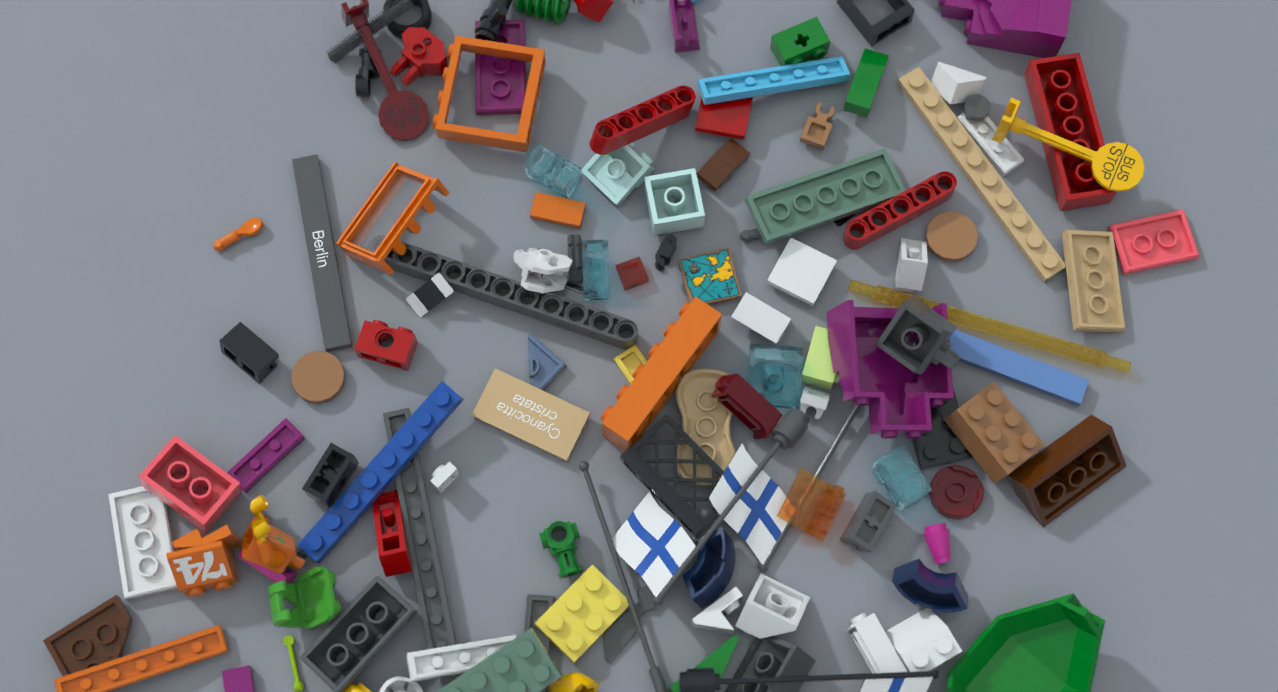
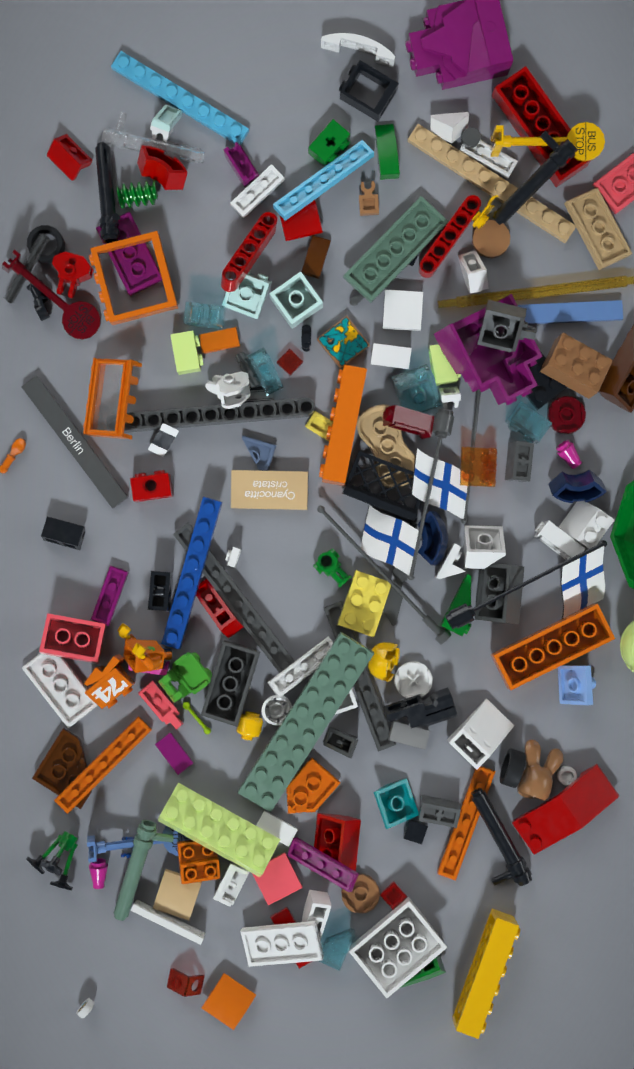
camera: 25 degrees left, 15 degrees up
medium nougat tile [291,351,345,403] -> none
none -> coral hinge [138,680,184,729]
none -> yellowish green brick [170,330,204,375]
none -> white plate [230,164,285,218]
none -> yellow plate [472,195,499,229]
none -> black cylinder [492,131,578,225]

